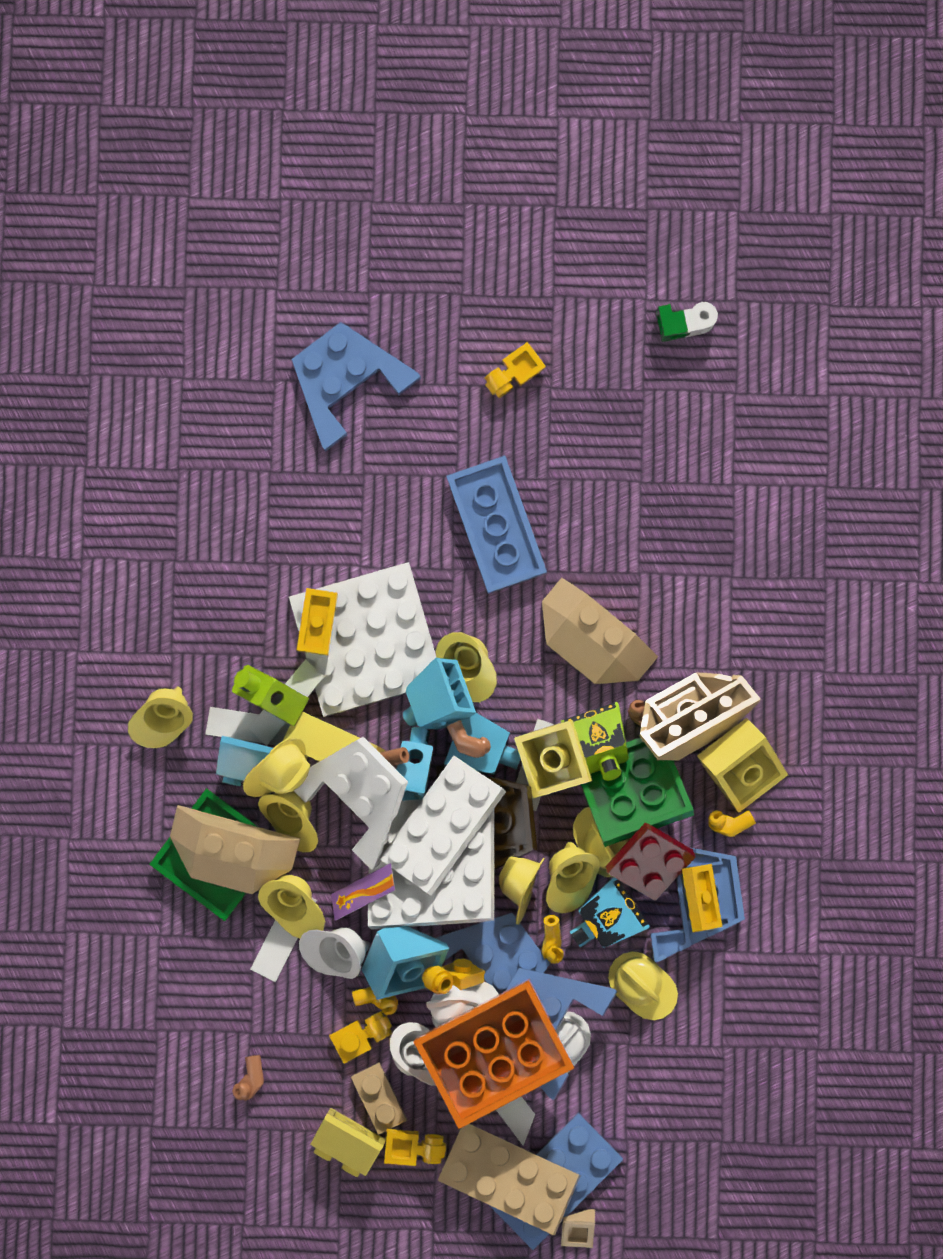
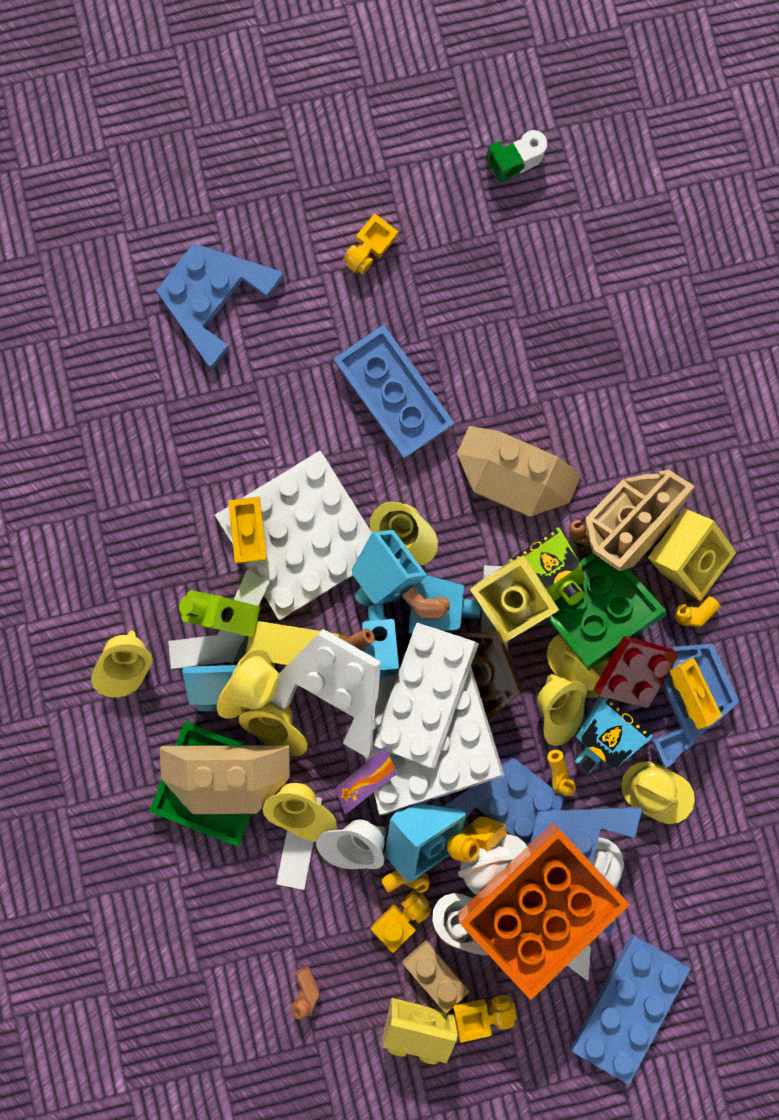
camera: 20 degrees left, 0 degrees up
tan plate [438,1124,581,1236] -> none
light yellow piece [499,856,545,925] -> none
tan slope [561,1209,595,1248] -> none

